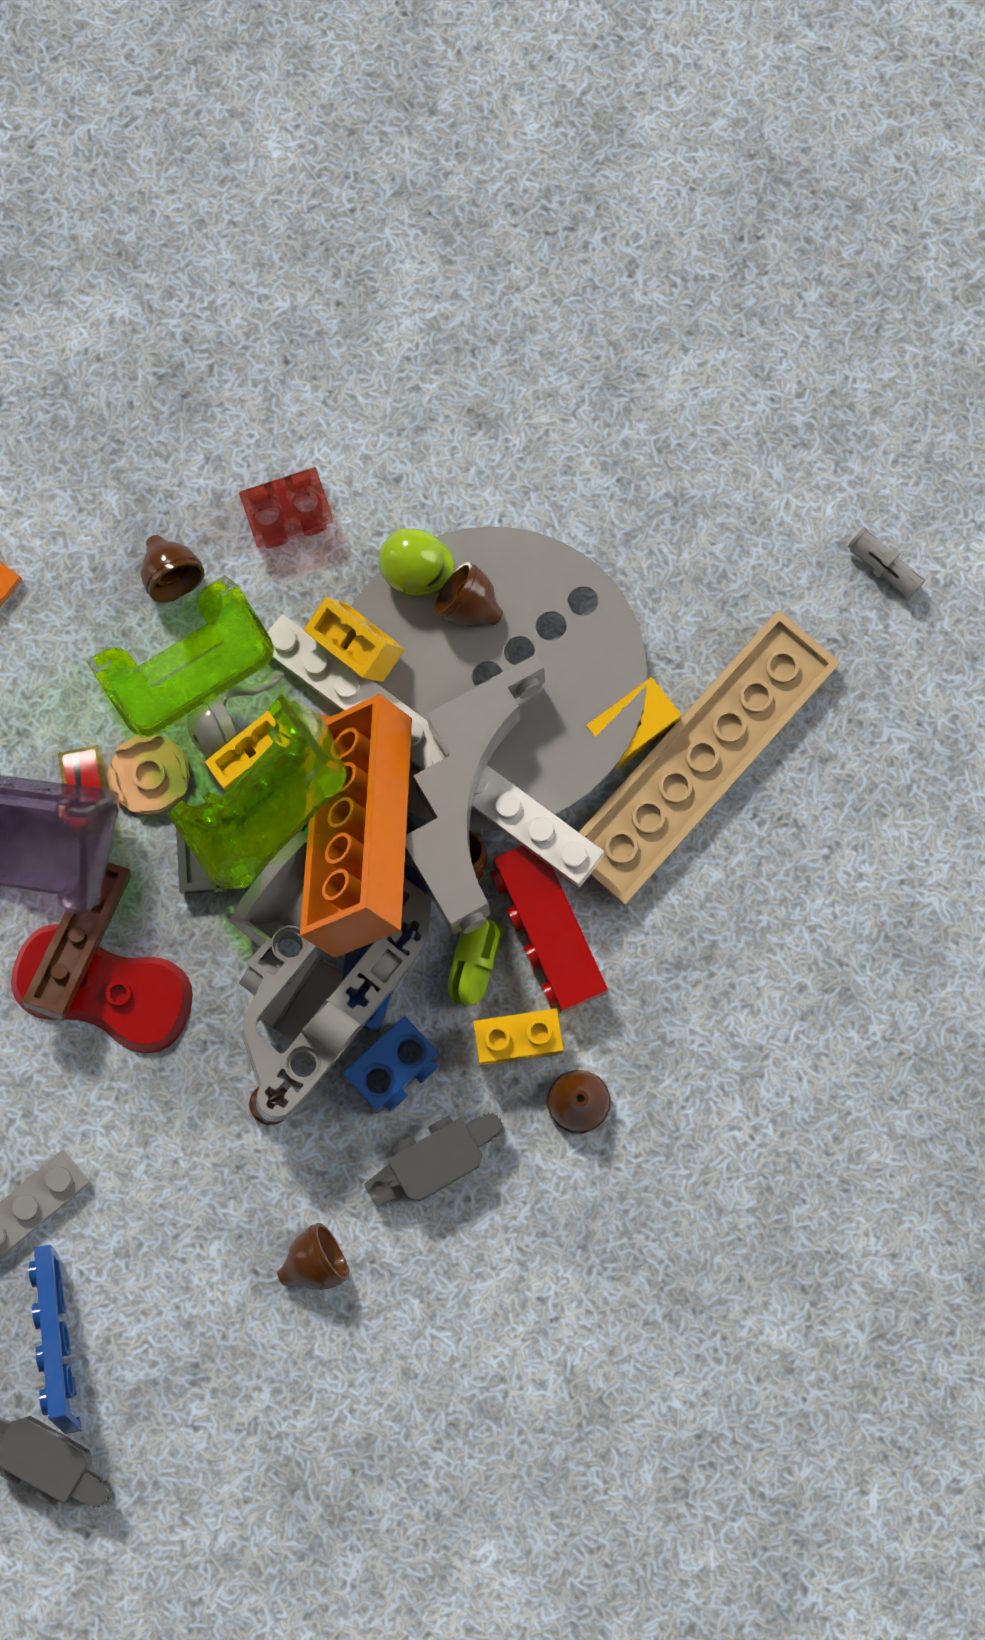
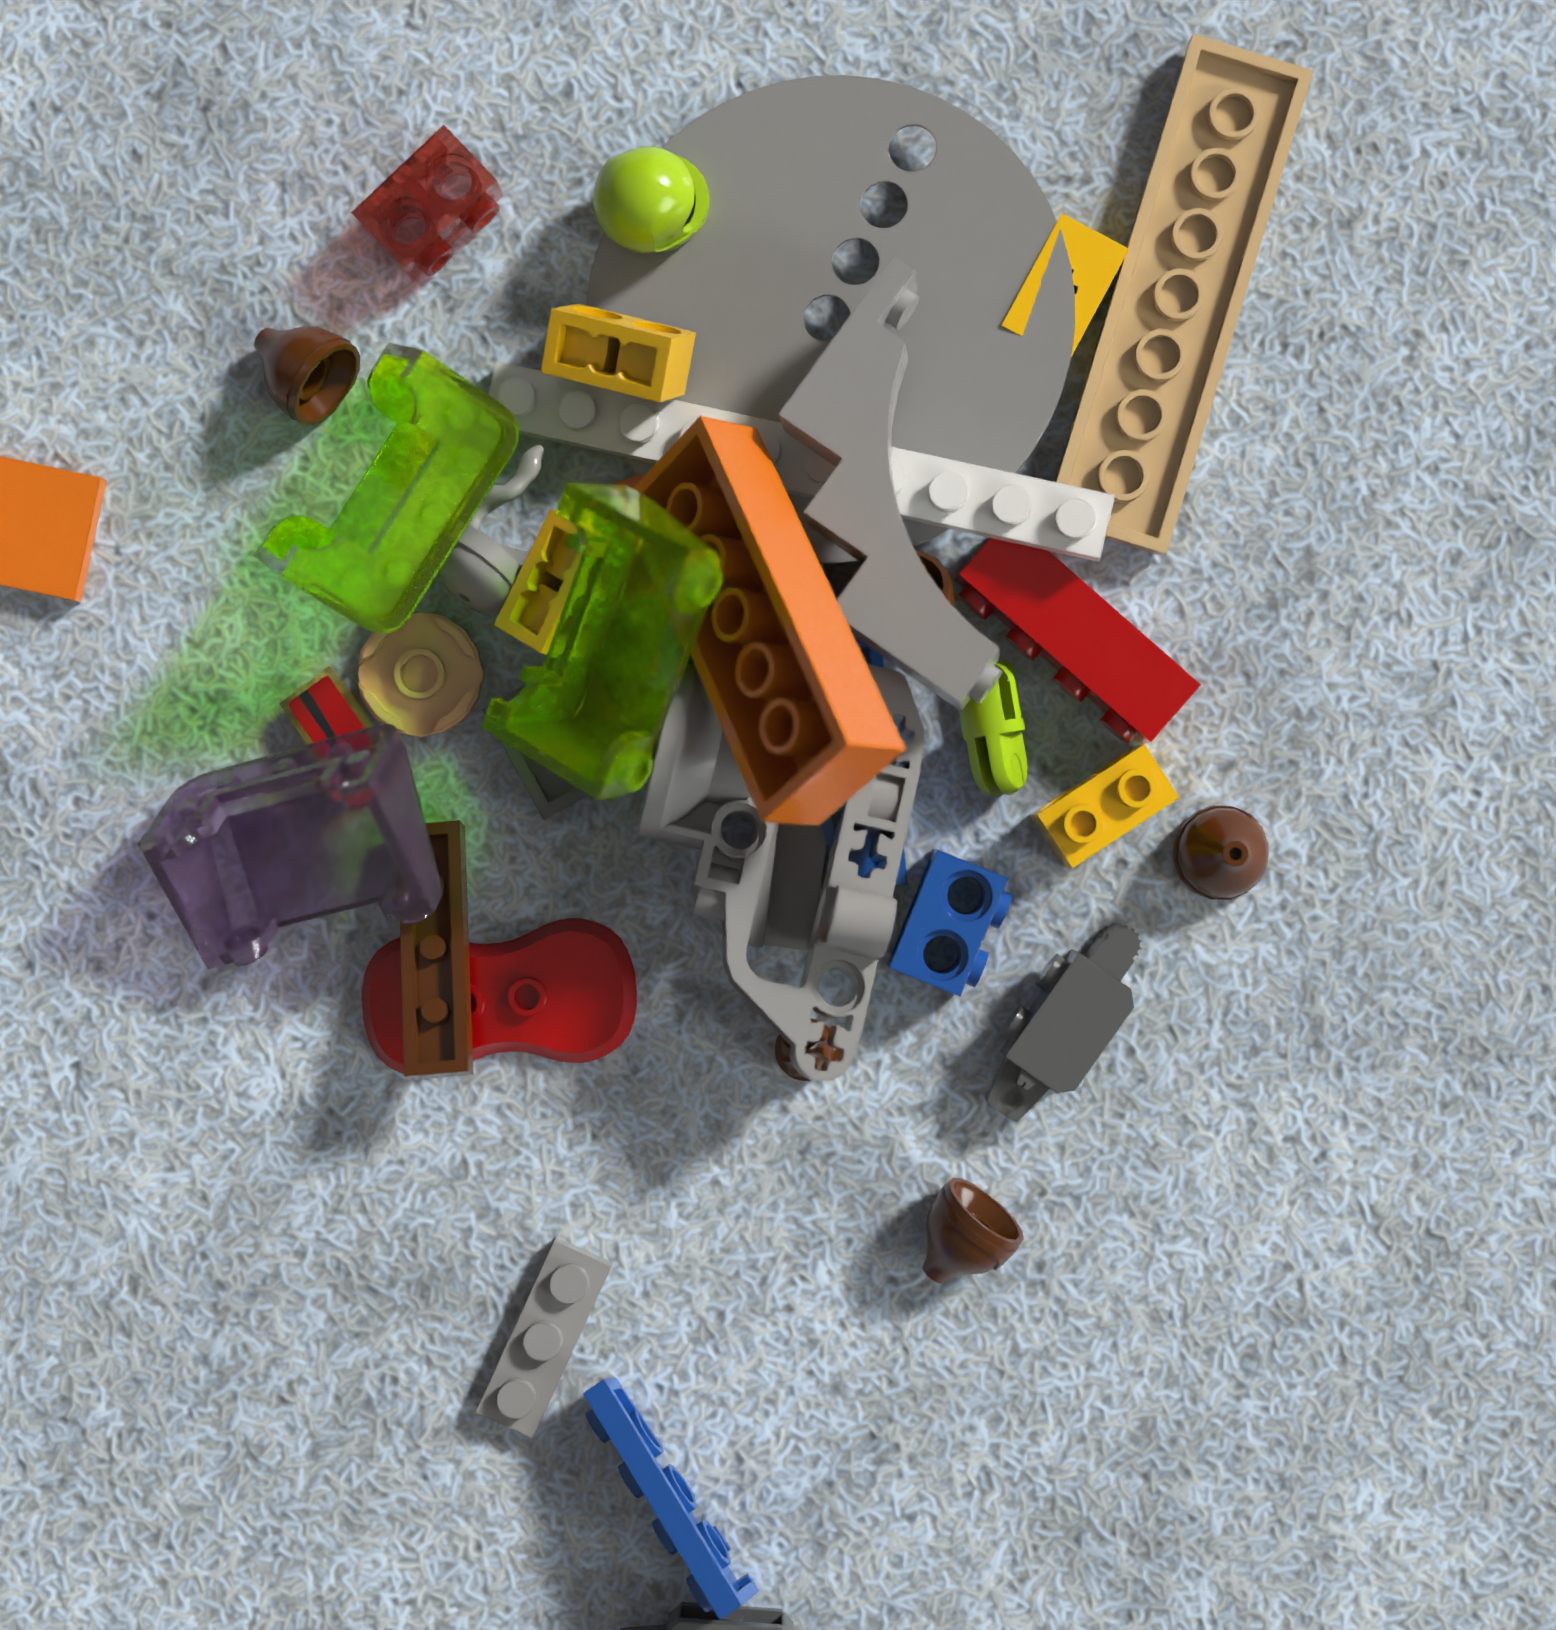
camera: 25 degrees left, 10 degrees up
reddish brown helmet [434,562,503,626] -> none

